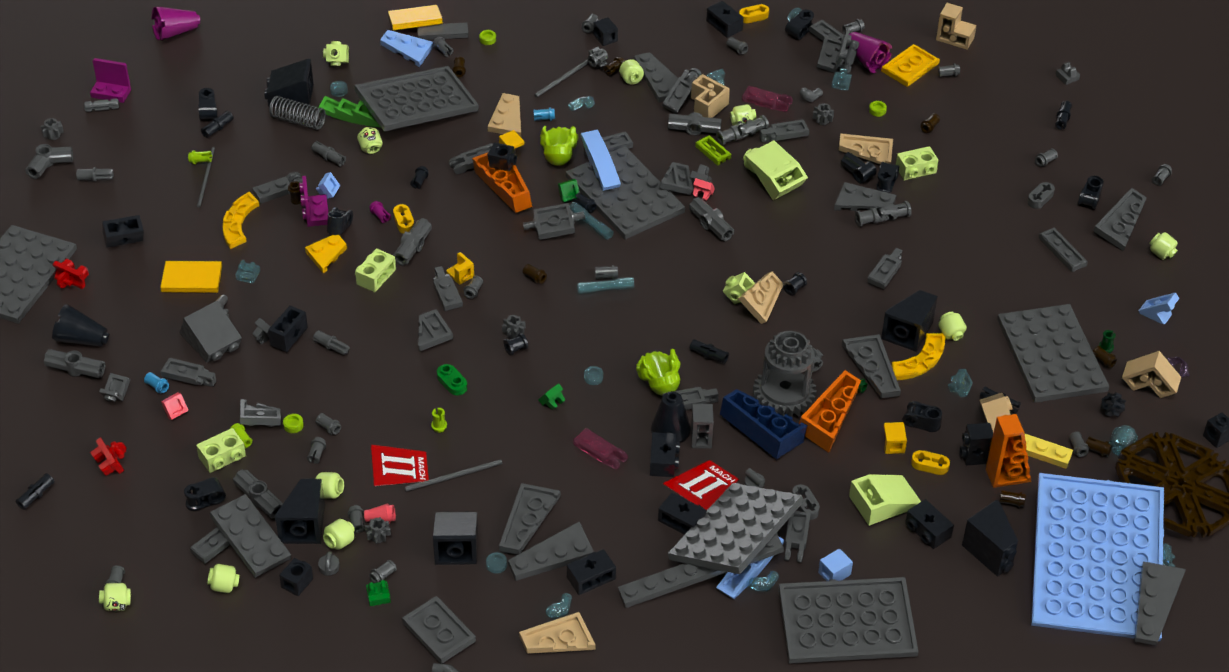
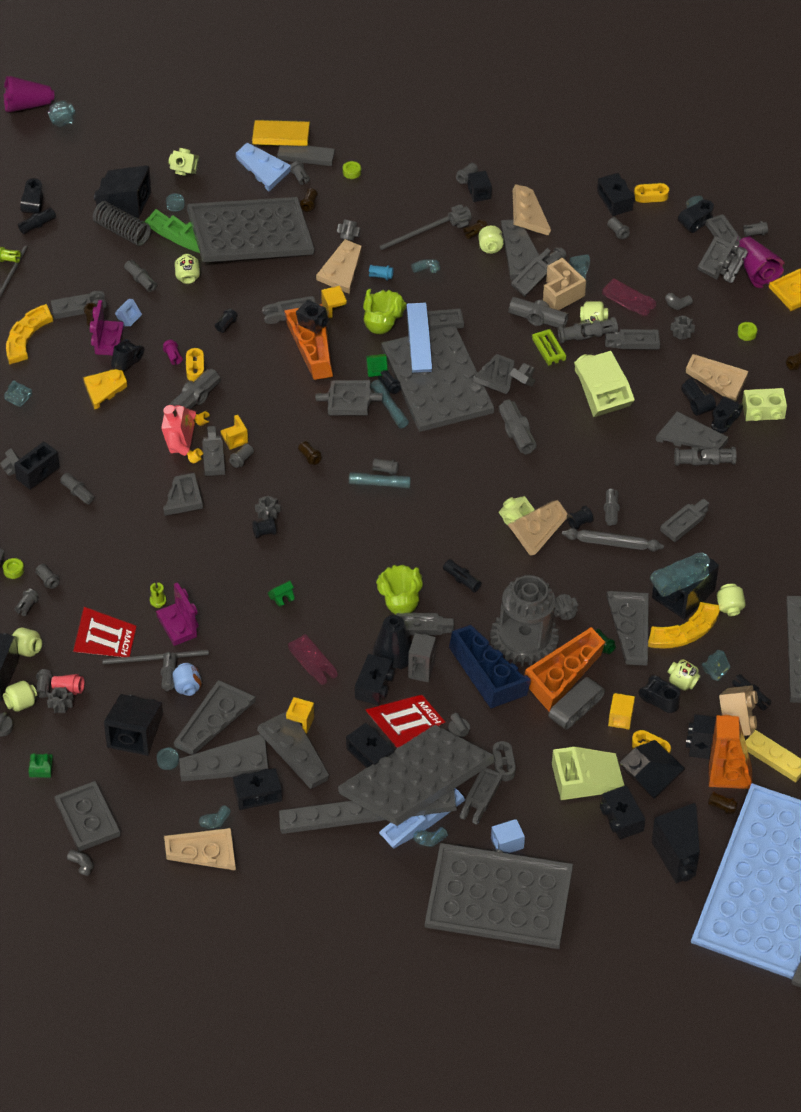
camera: 15 degrees right, 5 degrees up
yellowish green brick [355,248,396,292] -> none
dark grey pin [369,560,397,583] -> none
green plate [437,364,467,395] -> none
clear light blue tile [584,366,604,385] -> none
coral tile [693,178,715,201] -> none
clear light blue tile [832,68,852,90] -> none
none -> clear light blue head [47,100,76,127]
none -> magenta bracket [156,582,199,646]
none -> dark grey axle [160,652,177,692]
none -> coral torso [162,405,210,463]
none -> light blue head [172,663,202,696]
none -> dark grey wing [257,711,329,789]
none -> yellow panel [286,697,314,733]
none -> dark grey gear [337,219,360,241]
none -> tan wing [513,184,551,235]
none -> dark grey beam [548,677,605,730]
none -> dark grey wheel [562,528,664,552]
none -> dark grey axle [604,489,620,526]
none -> black slope [620,740,685,799]
none -> clear light blue piece [650,553,710,597]
none -> yellowish green head [667,659,701,691]

